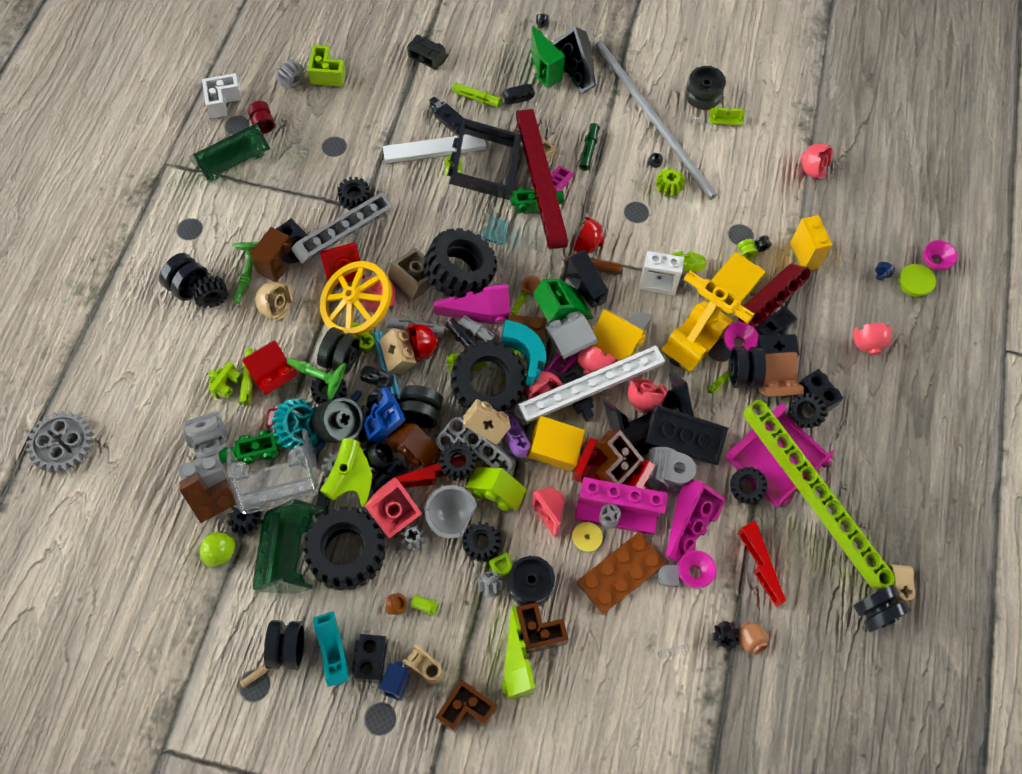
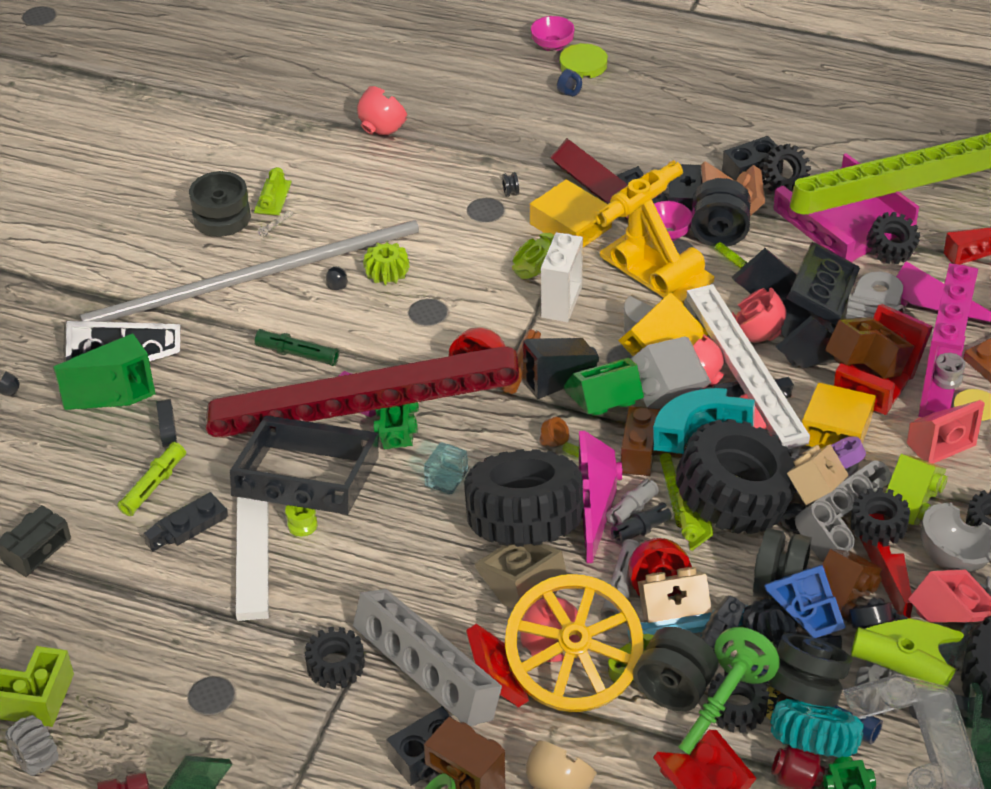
camera: 80 degrees left, 20 degrees down
lime wheel [737,239,759,260] -> none
yellow brick [790,215,833,270] -> none
coral cylinder [852,323,892,355] -> none

